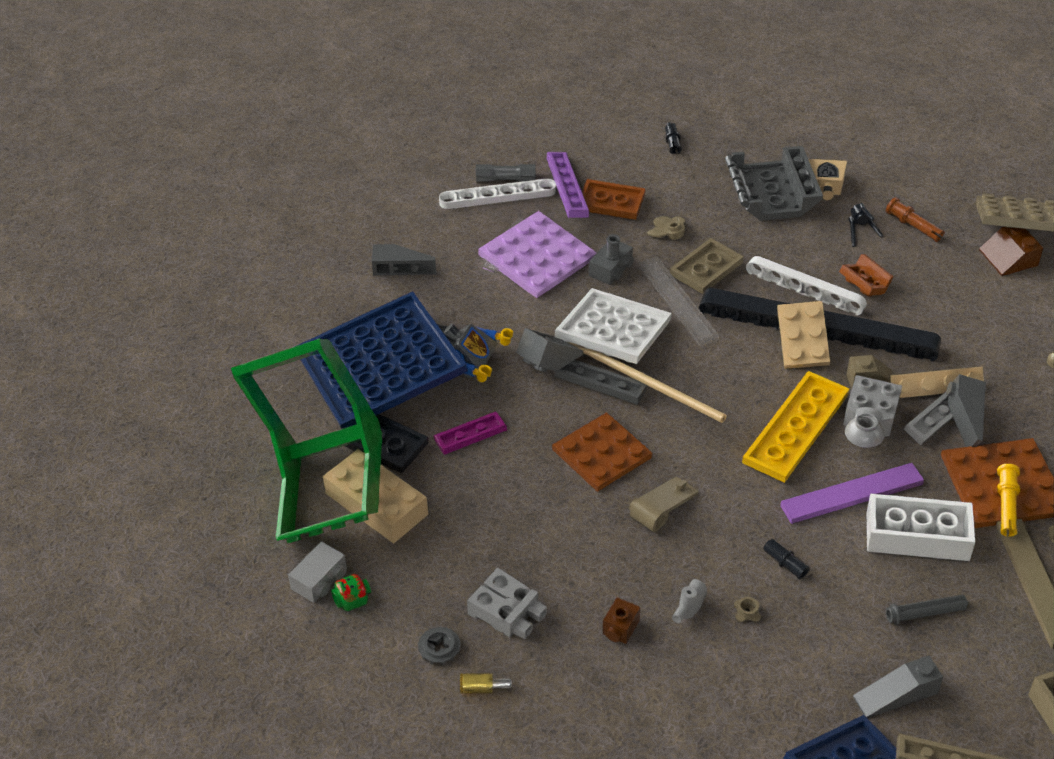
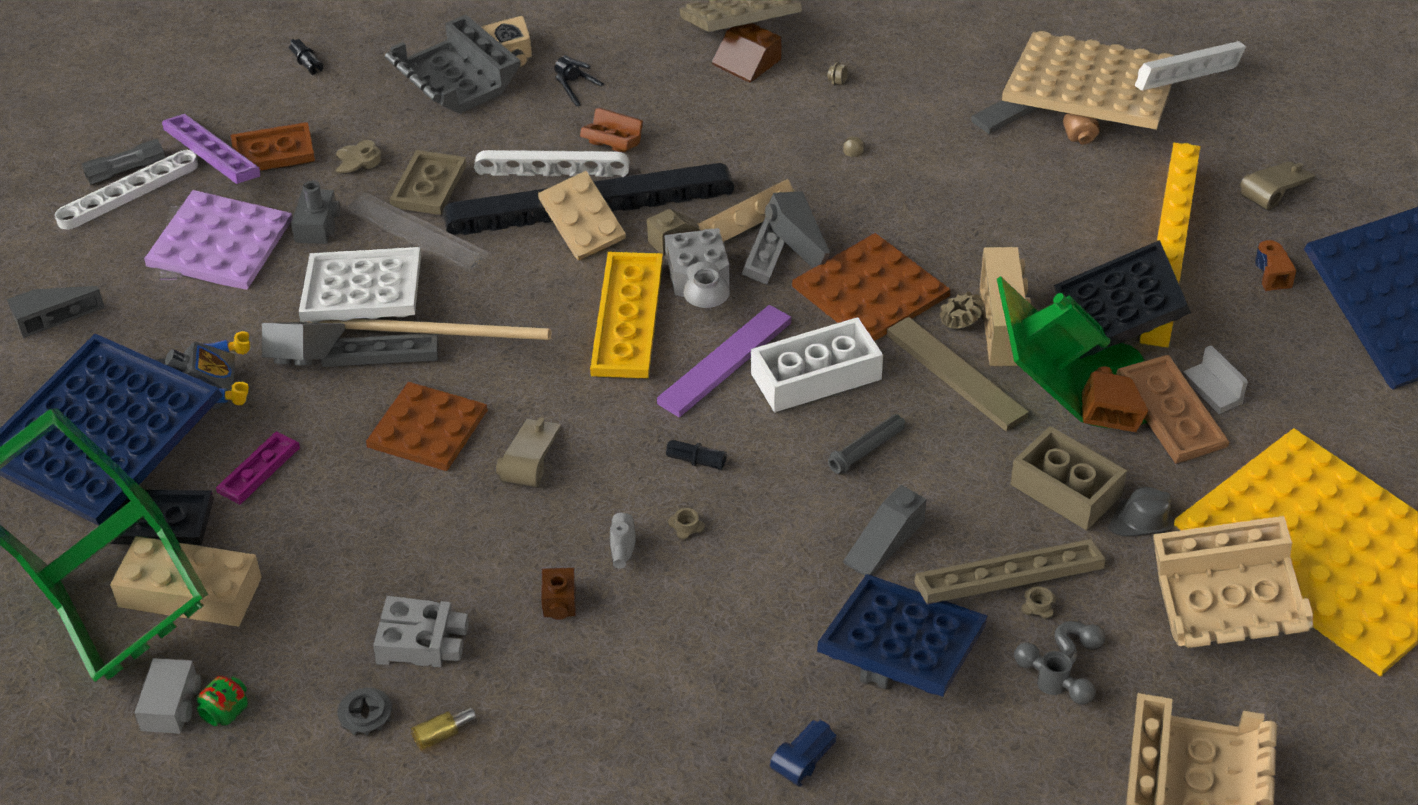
camera: 30 degrees left, 0 degrees up
dark orange pin [886,197,945,242] -> none
yellow pin [997,464,1020,537] -> none

